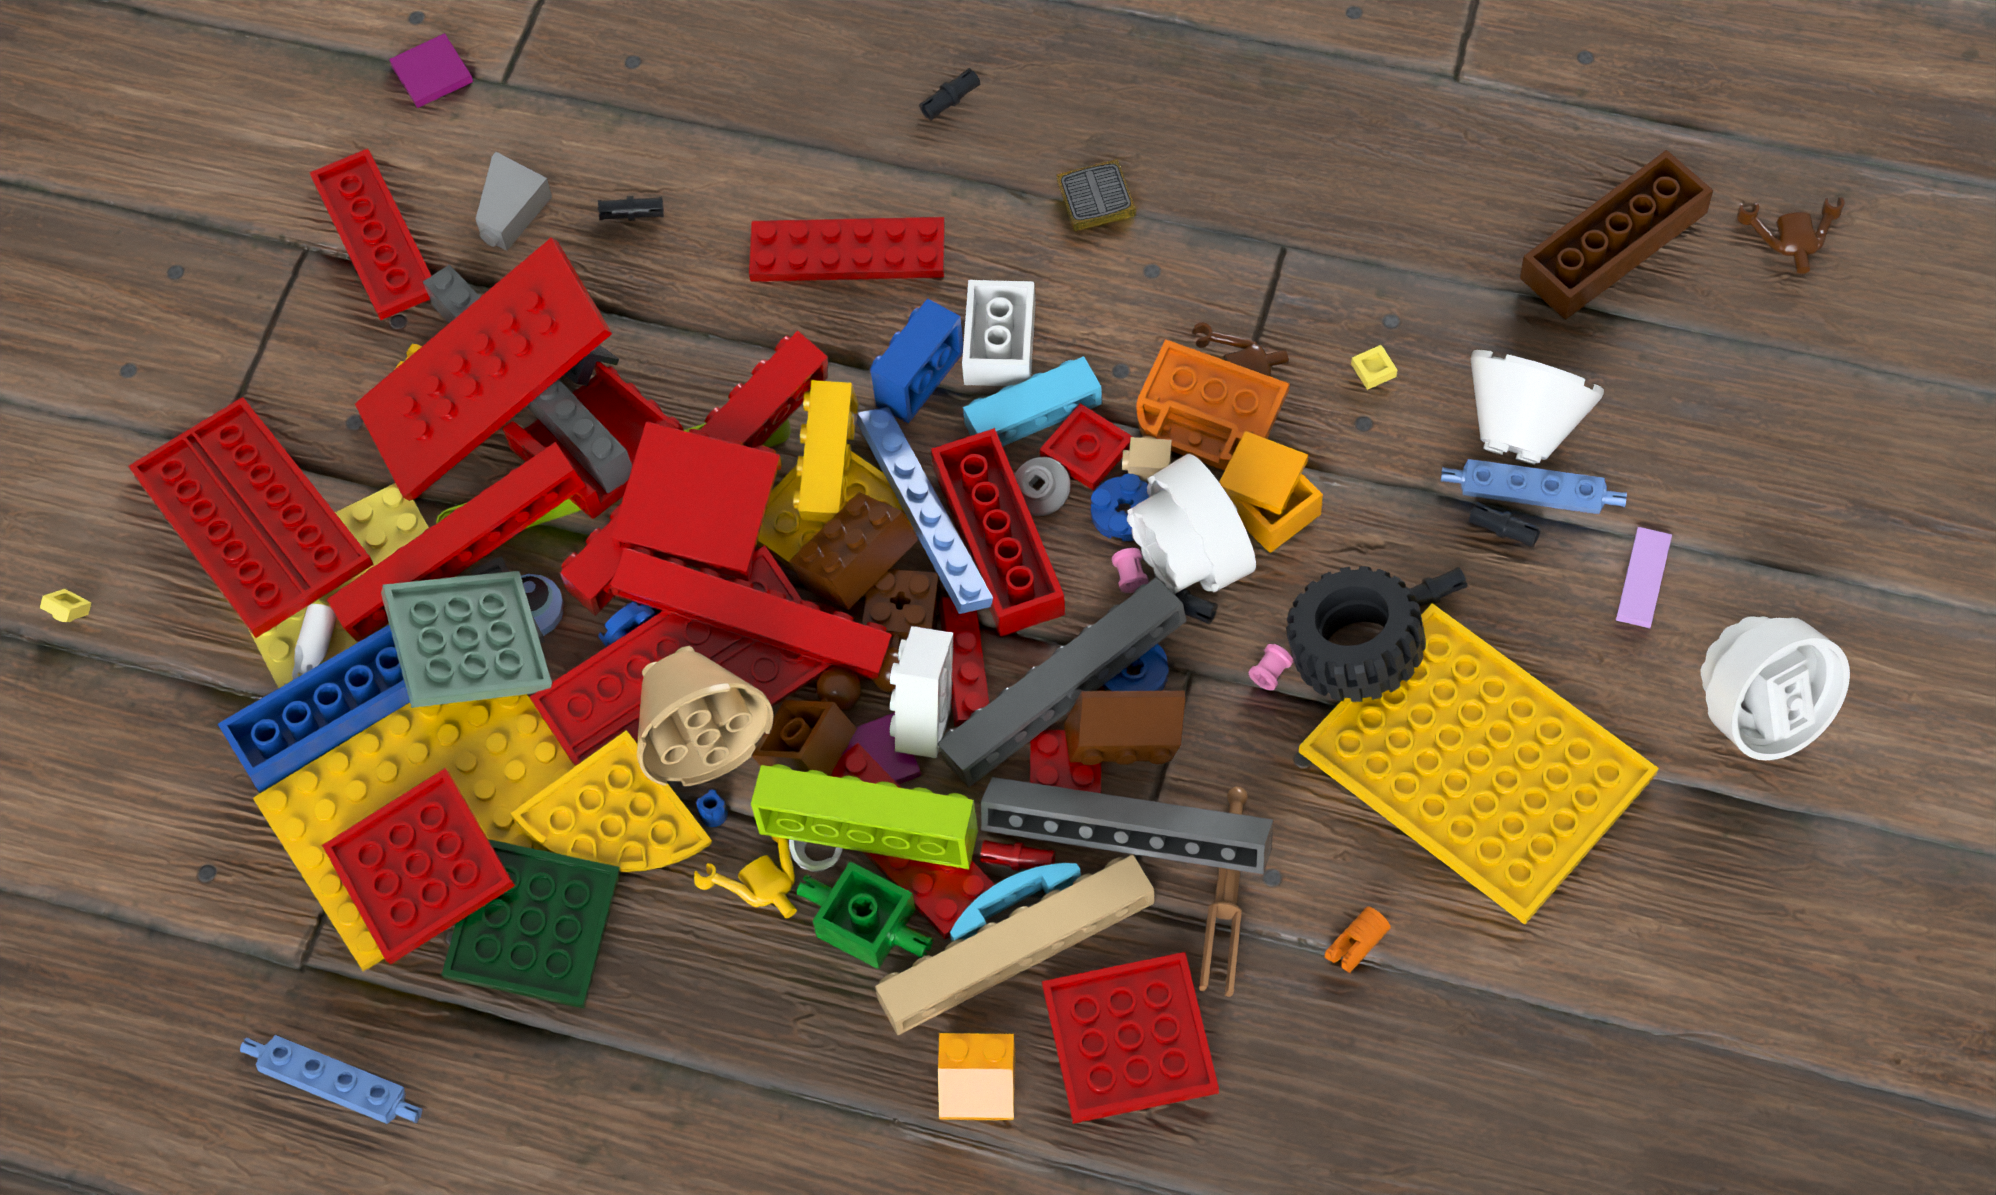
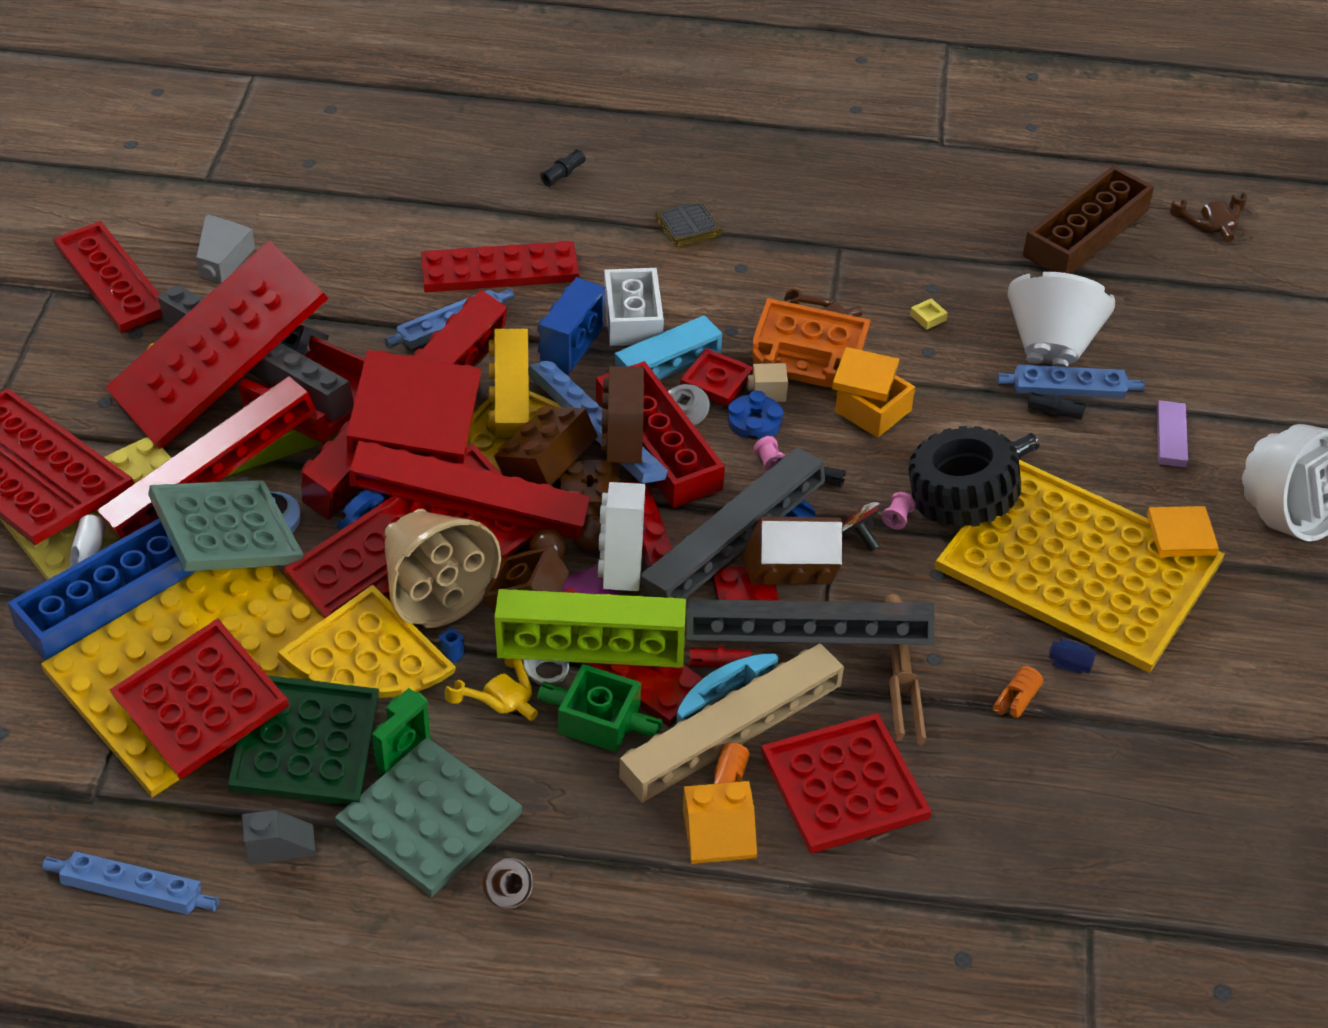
camera: 15 degrees left, 15 degrees down
magenta tile [389,33,473,108] -> none
black pin [598,196,664,222] -> none
white piece [1127,454,1256,594] -> none
none -> dark grey slope [242,810,316,865]
none -> sand green plate [335,737,522,898]
none -> green plate [372,688,431,776]
none -> medium blue plate [384,288,515,350]
none -> plate [482,857,533,909]
none -> reddish brown brick [601,366,644,463]
none -> orange hinge [713,742,750,784]
none -> shield [842,502,881,551]
none -> clear blue brick [1048,637,1096,675]
none -> light orange tile [1147,506,1219,557]

